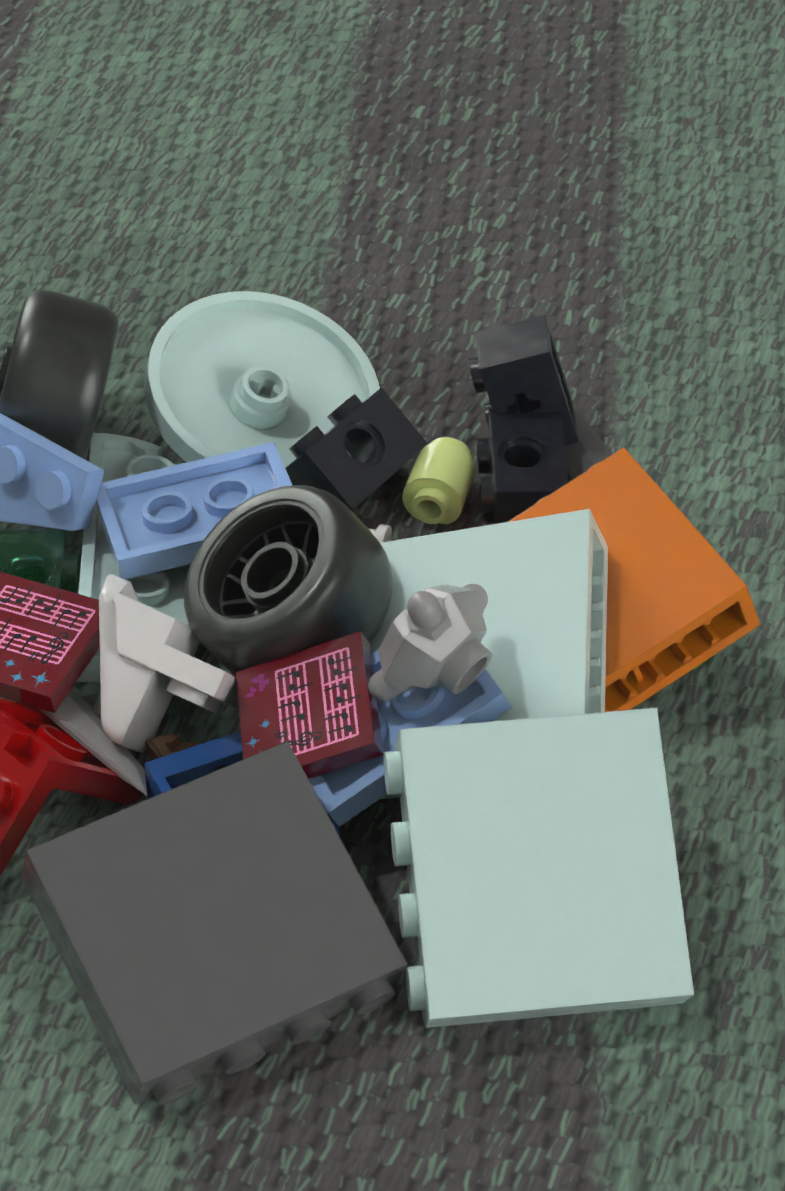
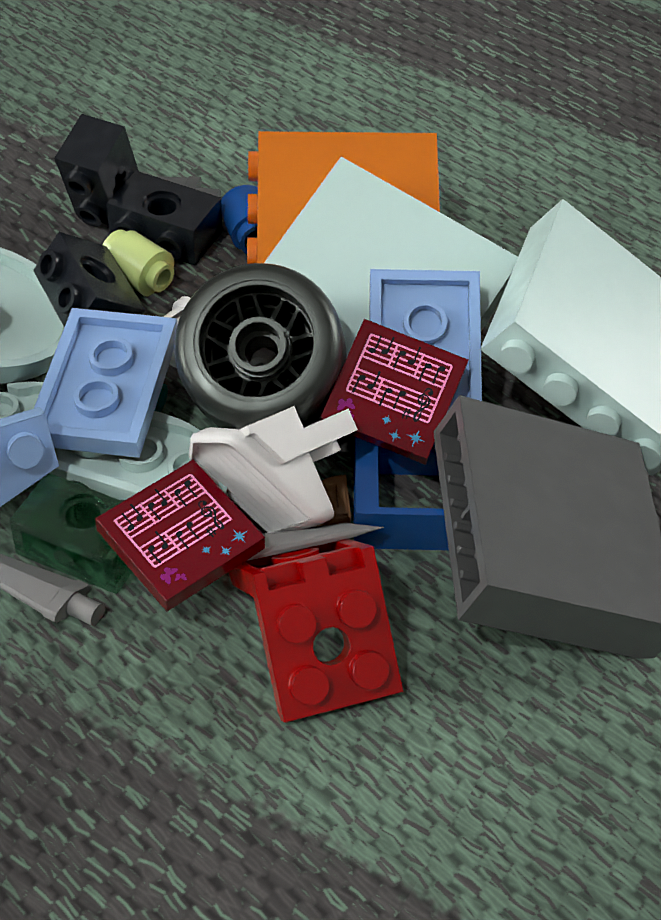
camera: 65 degrees left, 5 degrees up
light grey rock [368,584,492,702] -> none

